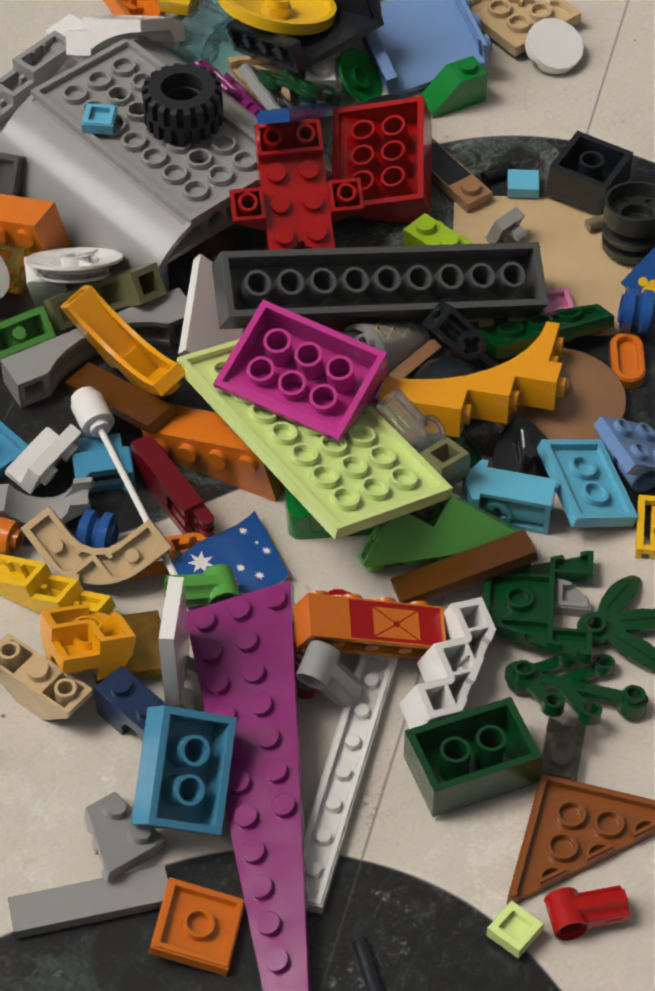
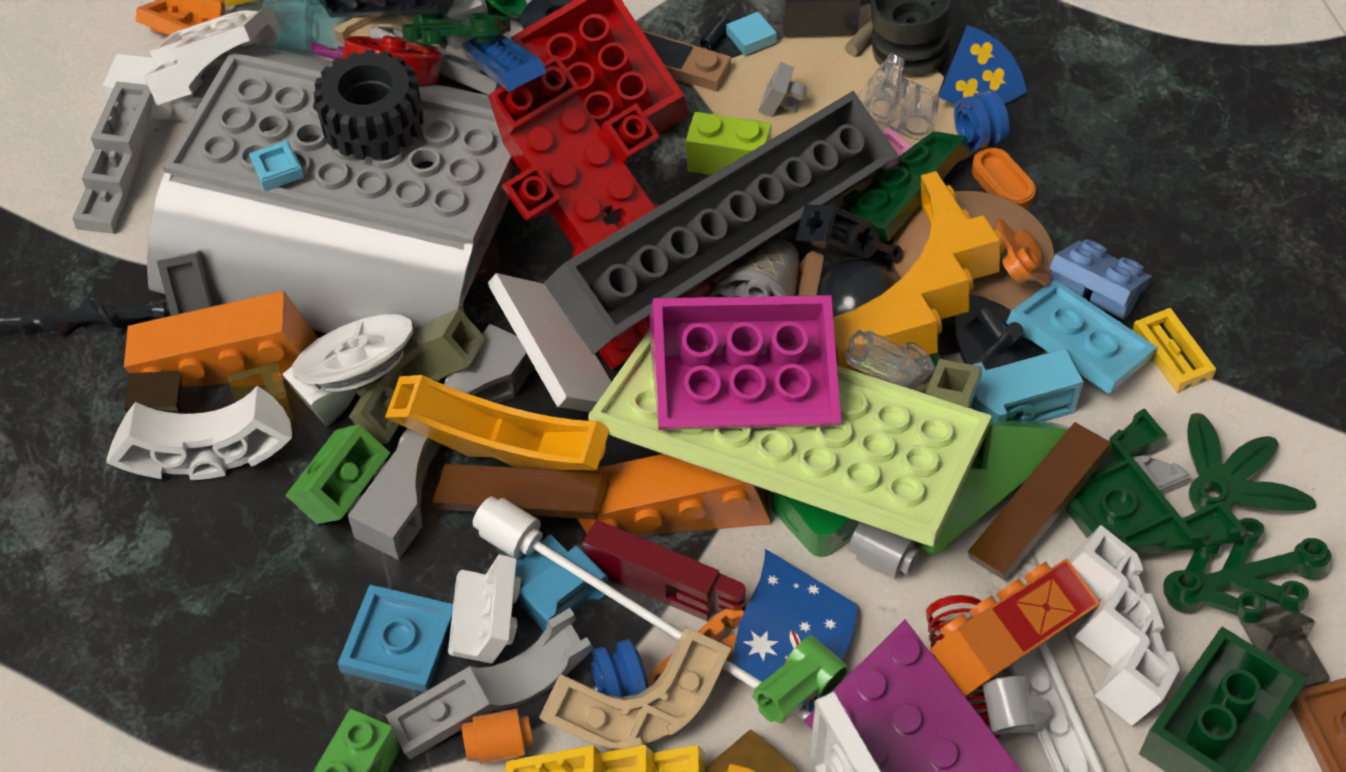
camera: 30 degrees left, 5 degrees up
none -> red wheel [342,36,442,86]
none -> light grey brick [848,522,919,579]
none -> clear tile [857,53,939,140]
none -> orange plate [995,218,1051,286]

